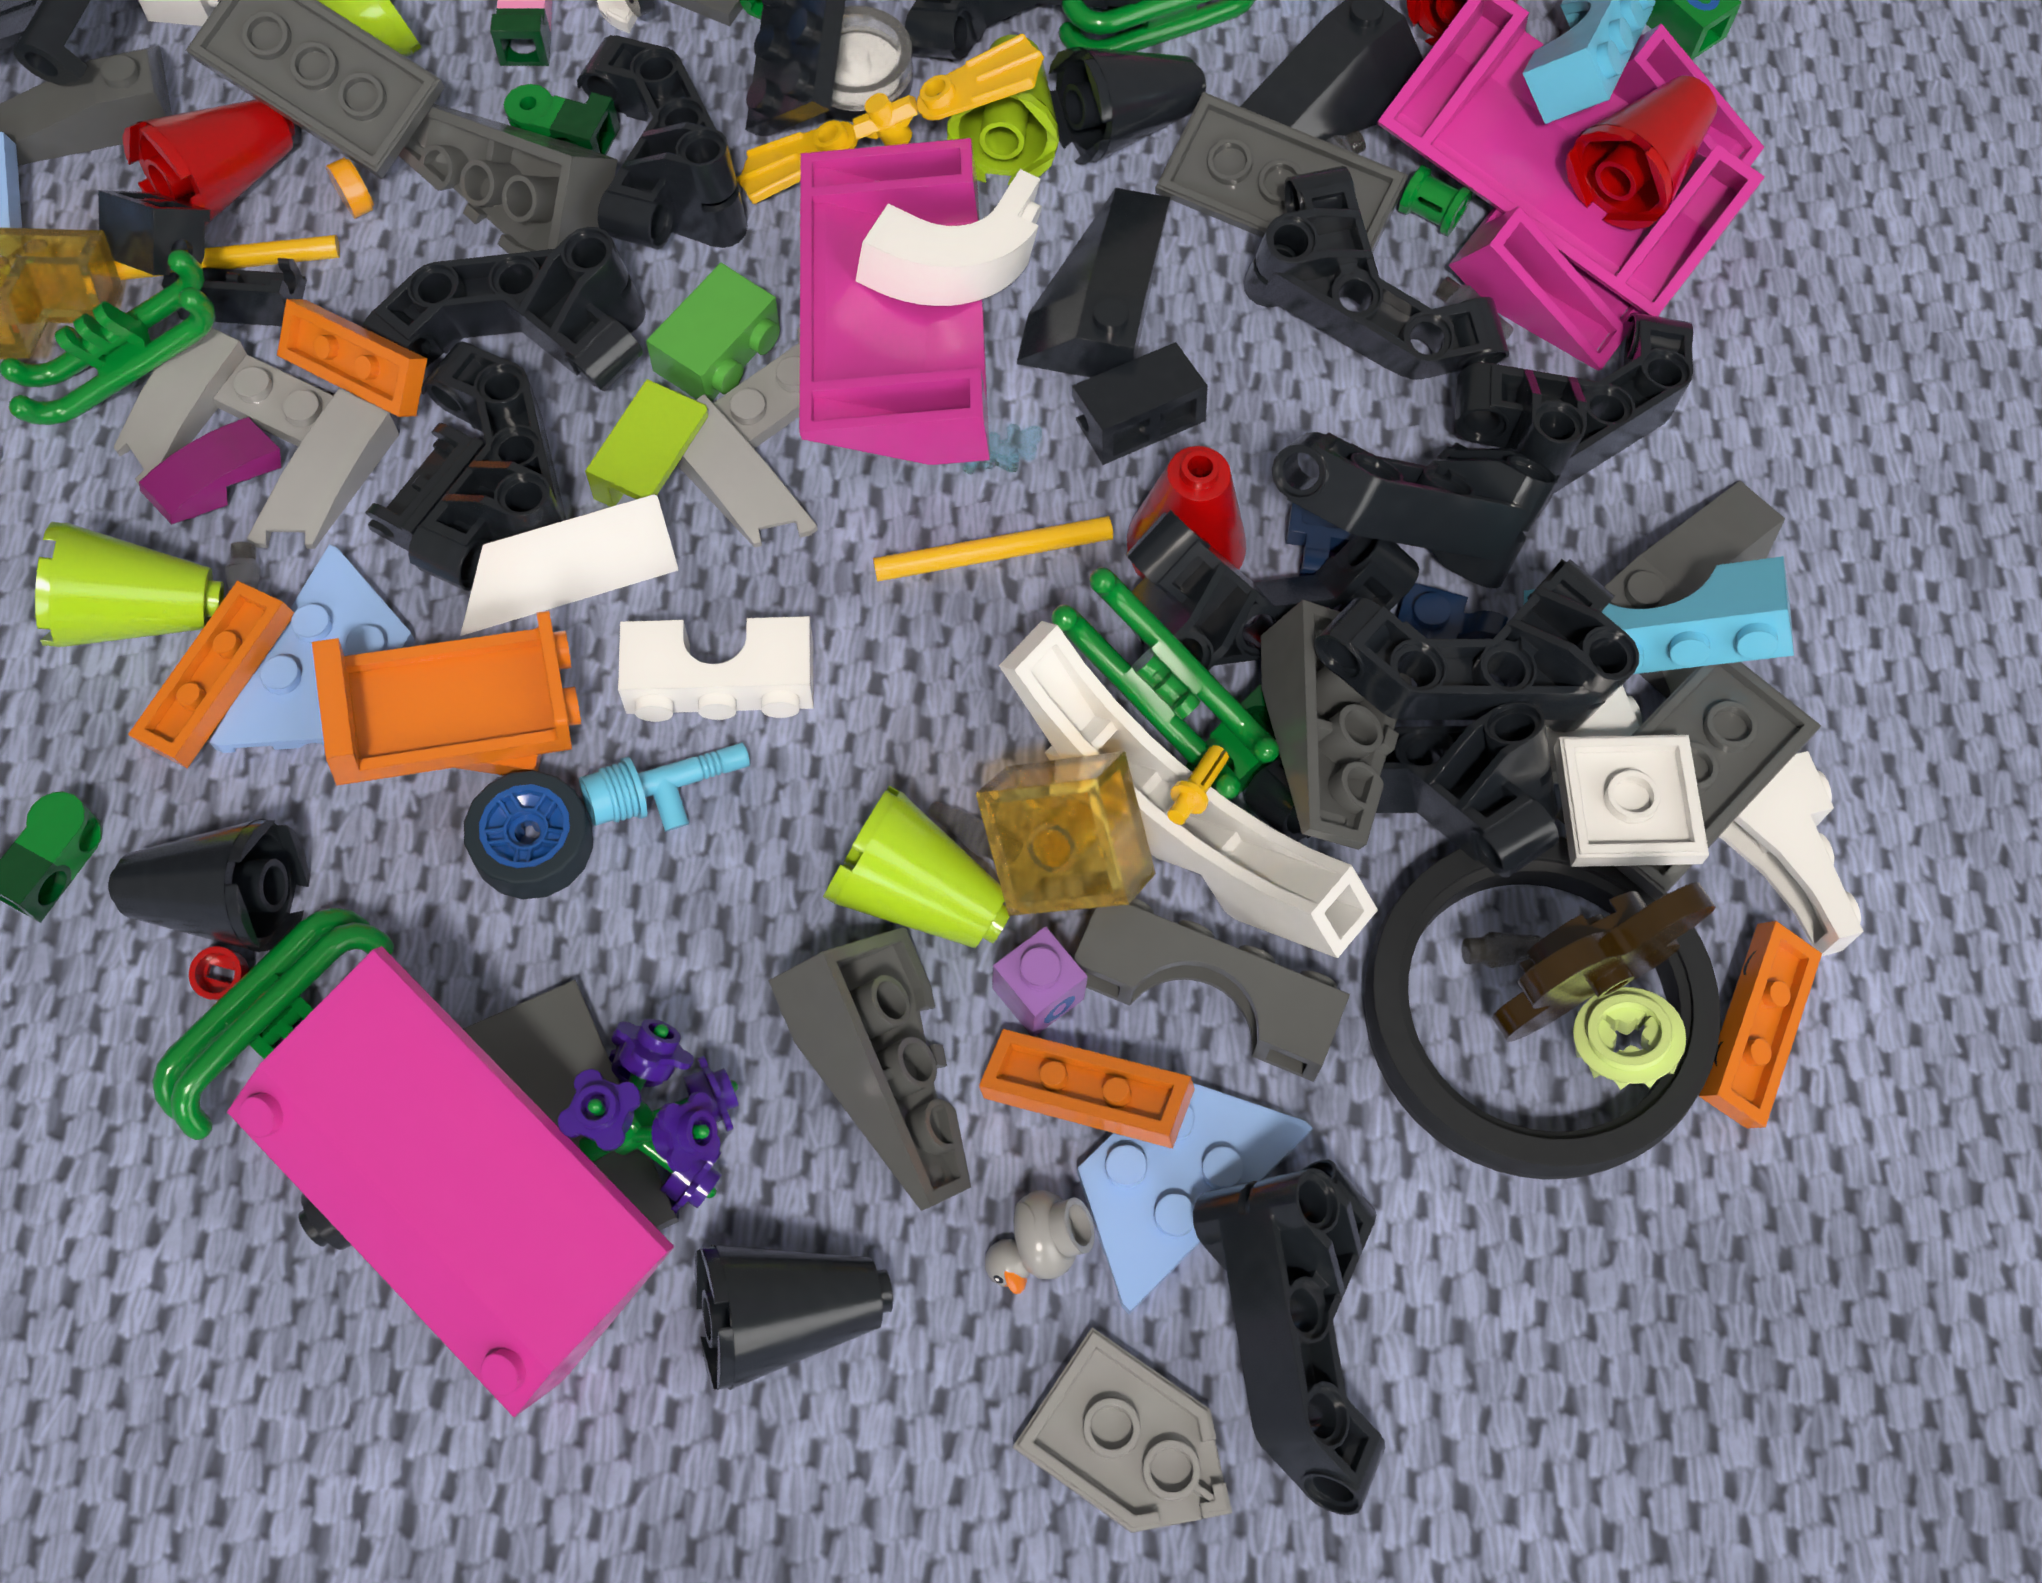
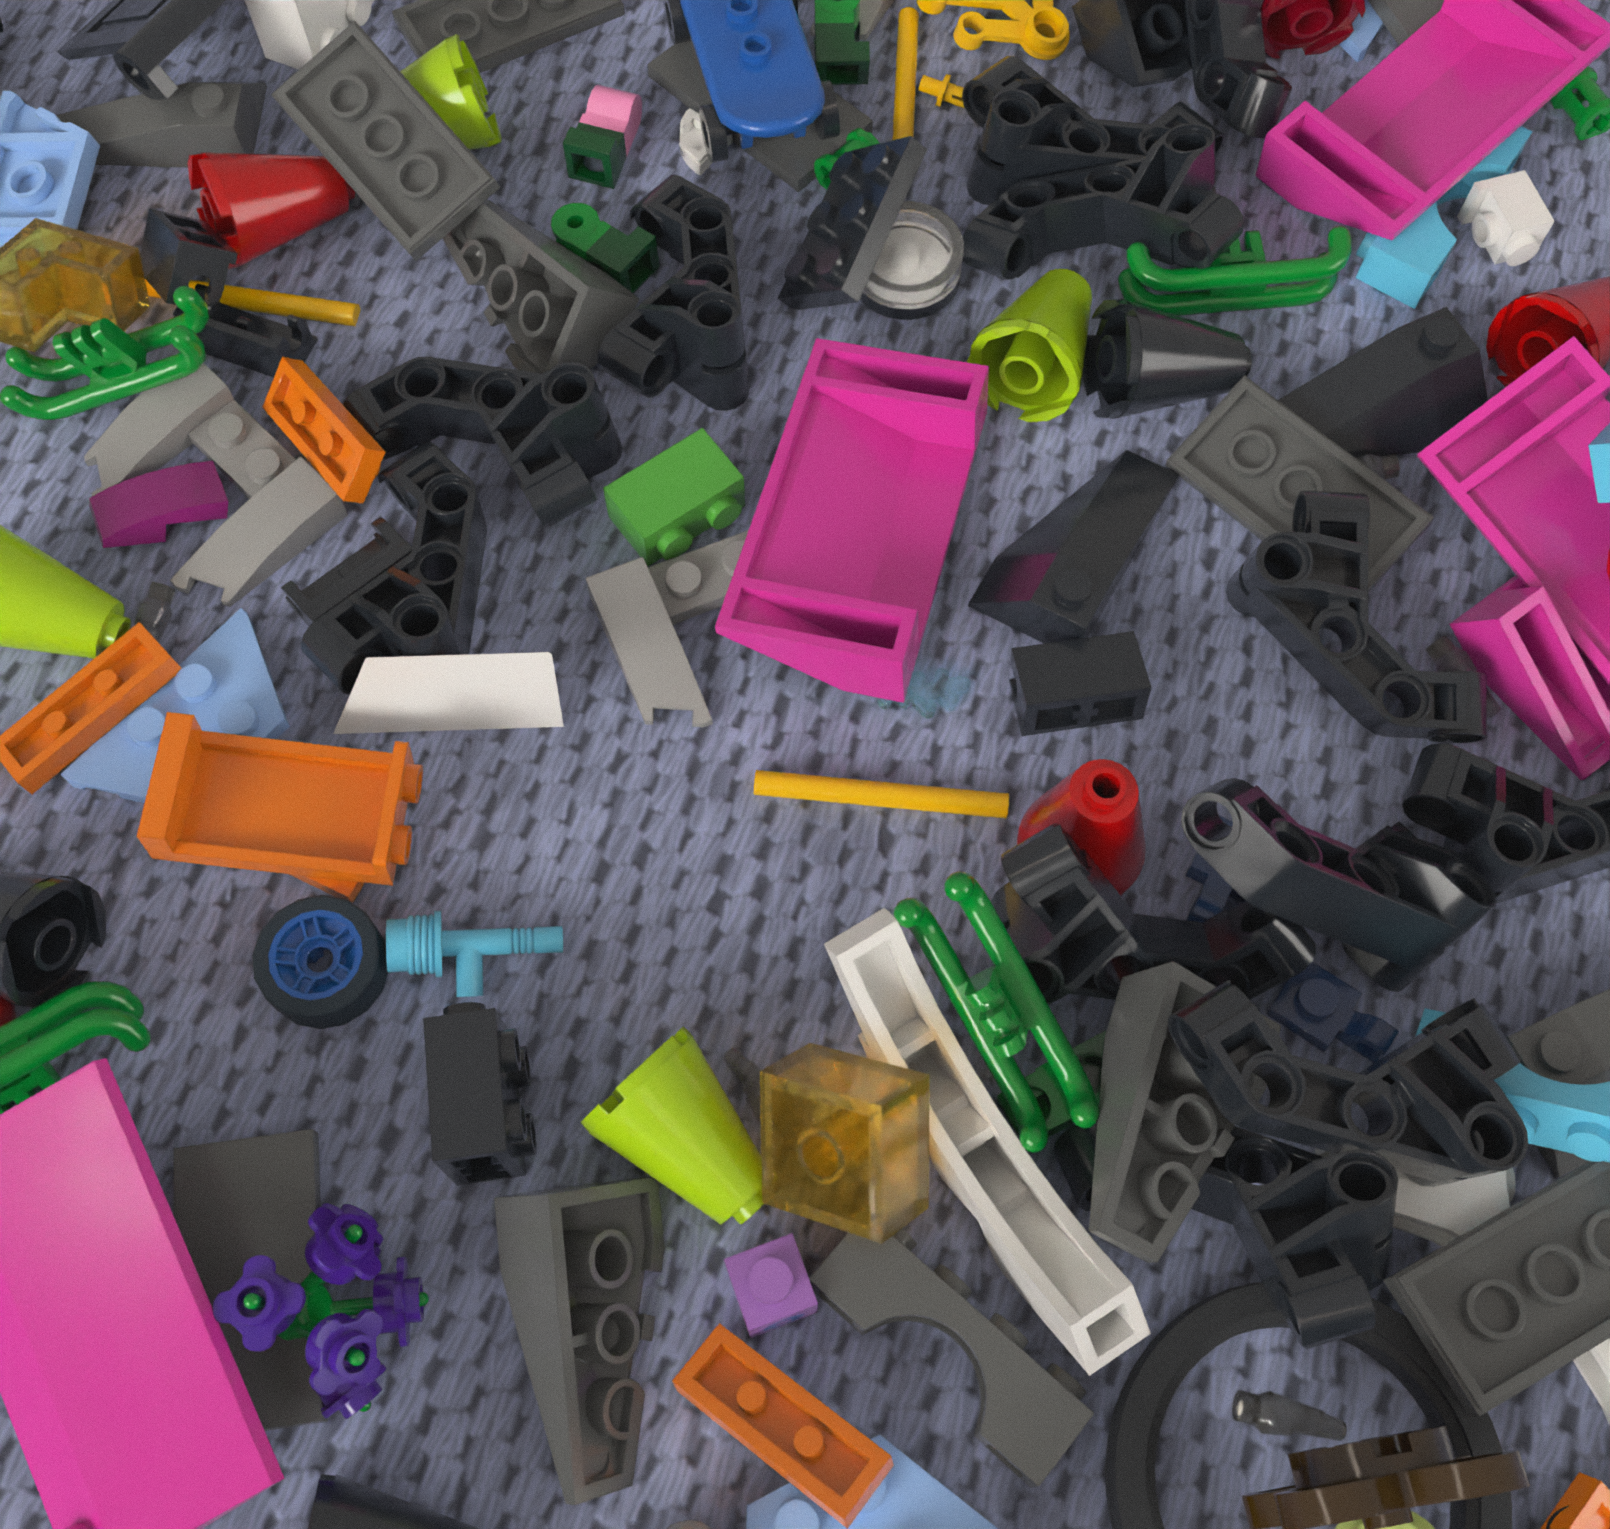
camera: 20 degrees right, 0 degrees up
light orange tile [326,157,374,219] -> none
lime panel [585,379,708,507] -> none
white arch [618,616,814,722] -> none
yellow piece [736,33,1044,204] -> none
white arch [856,169,1042,306] -> none
yellow piece [1167,745,1229,825] -> none
green bush [1398,165,1473,237] -> none
white tile [1554,735,1709,867] -> none
none -> black brick [423,1002,537,1186]

